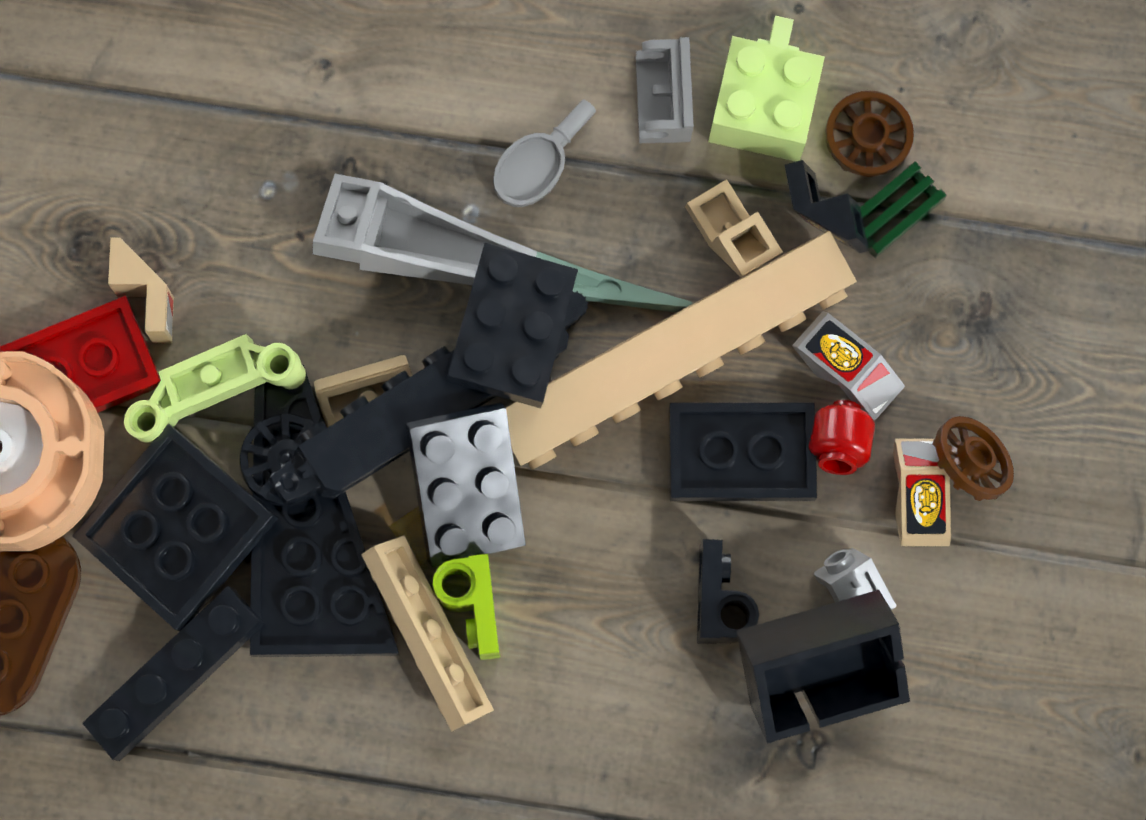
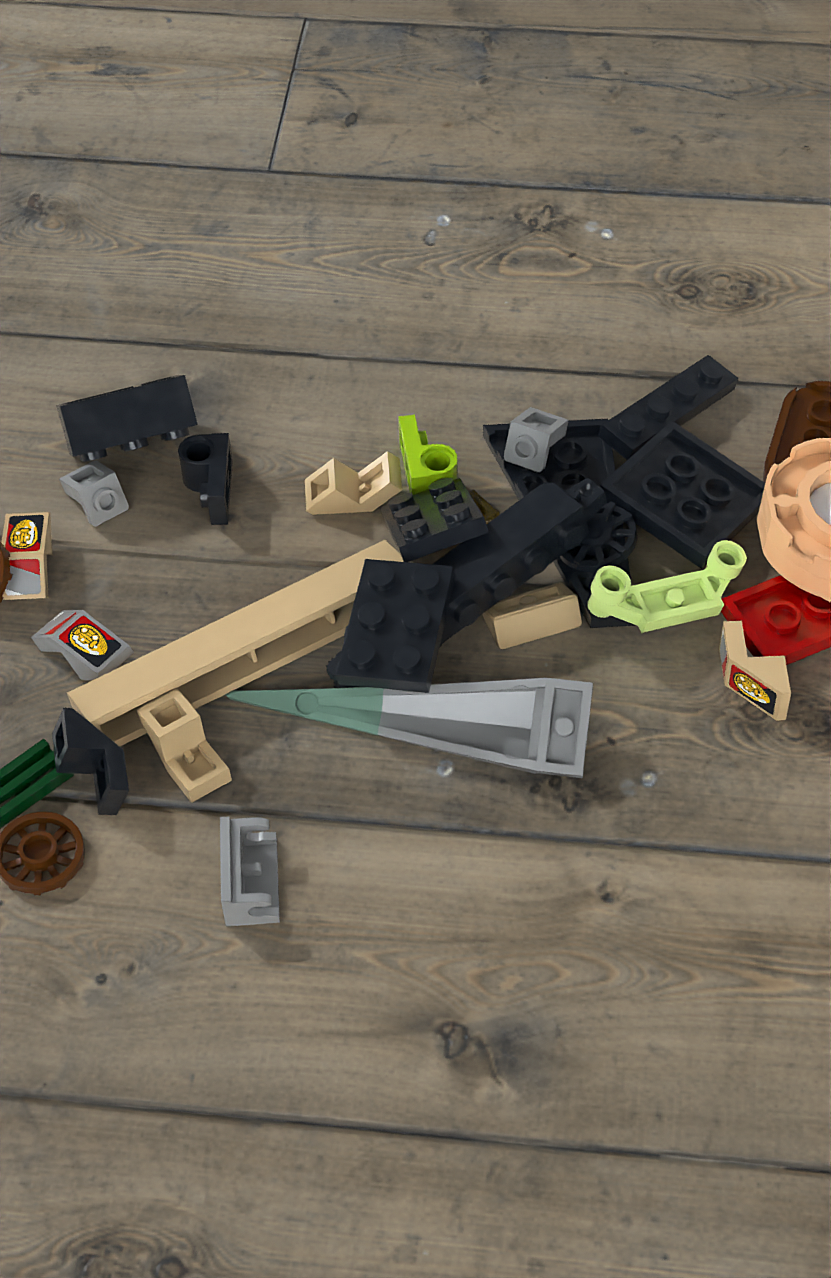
camera: 175 degrees left, 25 degrees down
tan plate [361,536,494,732] -> none
light grey piece [493,99,596,207] -> none
black plate [669,402,817,501] -> none
yellowish green hinge [708,16,825,162] -> none
red head [809,400,875,475] -> none
none -> tan slope [305,451,402,515]
none -> light grey bracket [504,407,569,472]

